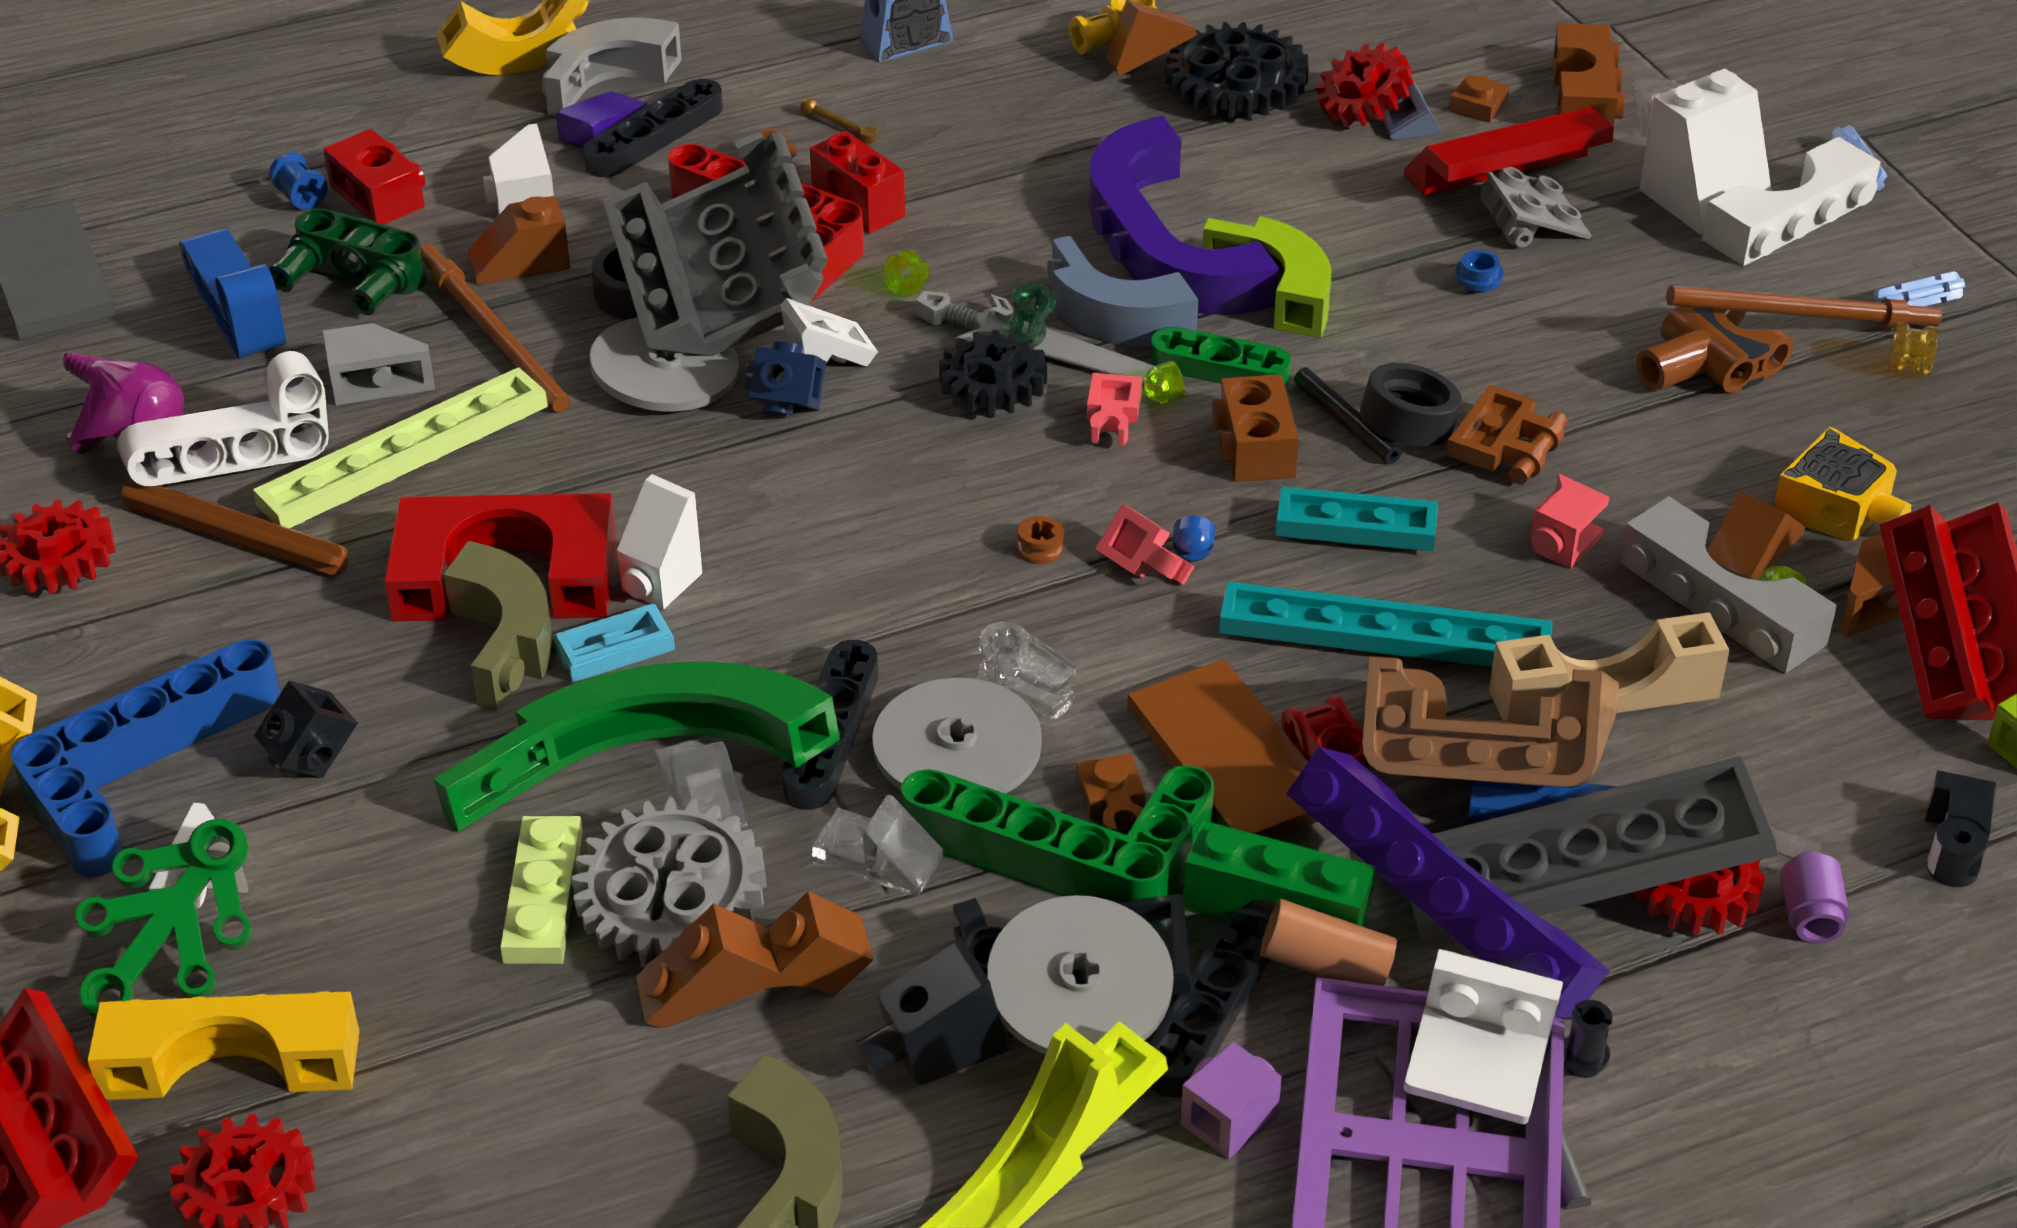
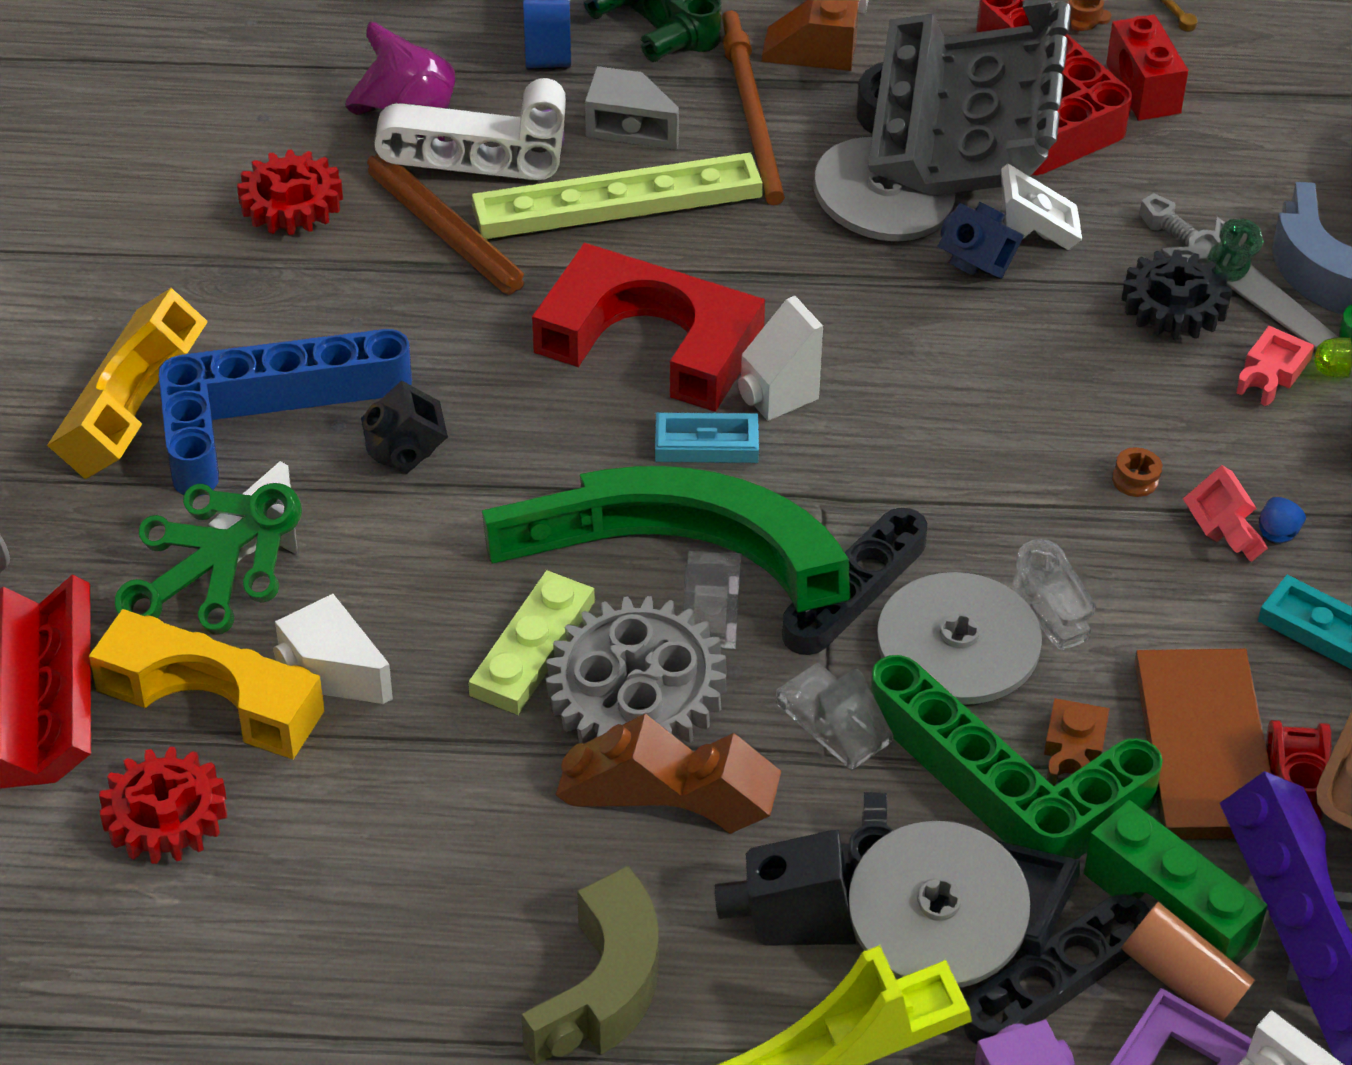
camera: 25 degrees right, 5 degrees up
olive arch [443,541,553,711] -> none
clear neon green plate [883,250,930,296] -> none
none -> white slope [273,594,393,704]

